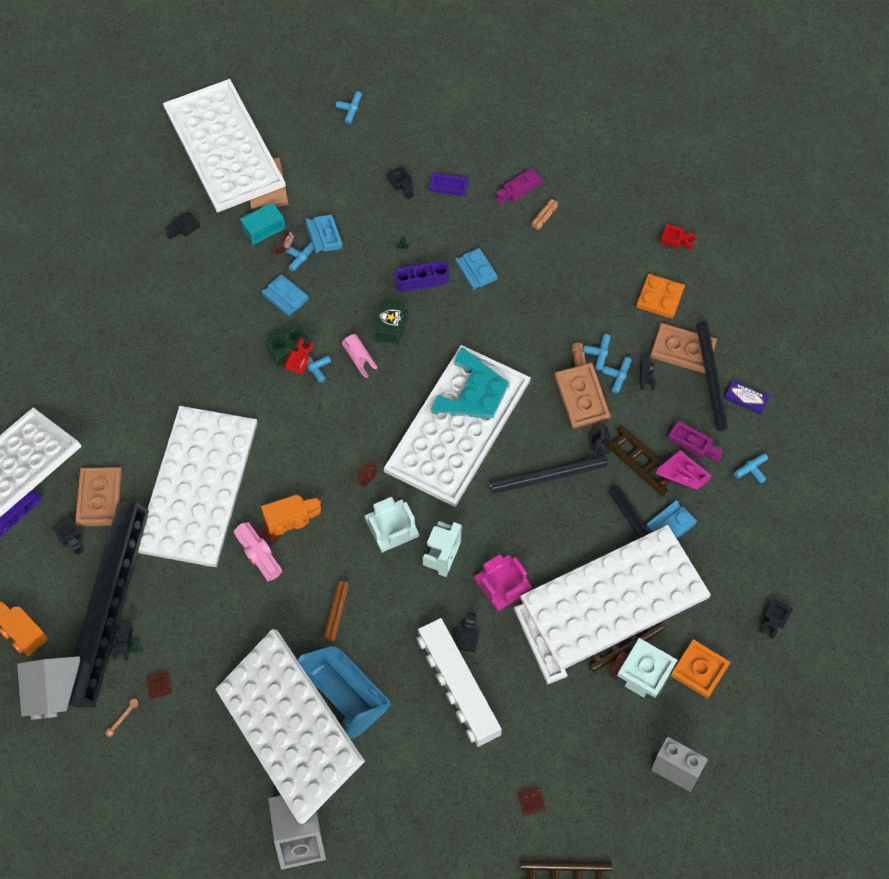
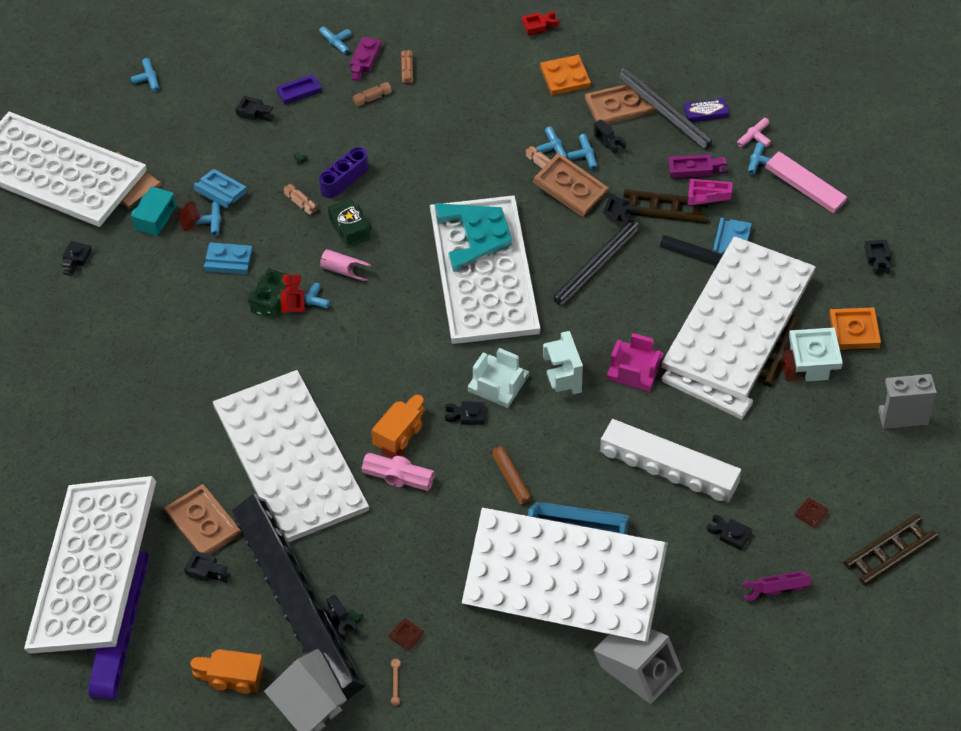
camera: 35 degrees left, 10 degrees down
clear red tile [357,461,377,488] -> none
dark azure plate [455,248,497,290] -> none
black plate [455,612,480,653] -> none
none -> nougat axle [284,184,317,215]
none -> dark azure piece [319,26,352,55]
none -> nougat axle [353,82,392,107]
none -> black plate [445,401,484,425]
none -> black plate [706,514,752,551]
none -> bright pink piece [737,118,771,147]
none -> magenta plate [742,571,811,601]
none -> bright pink tile [765,151,847,213]

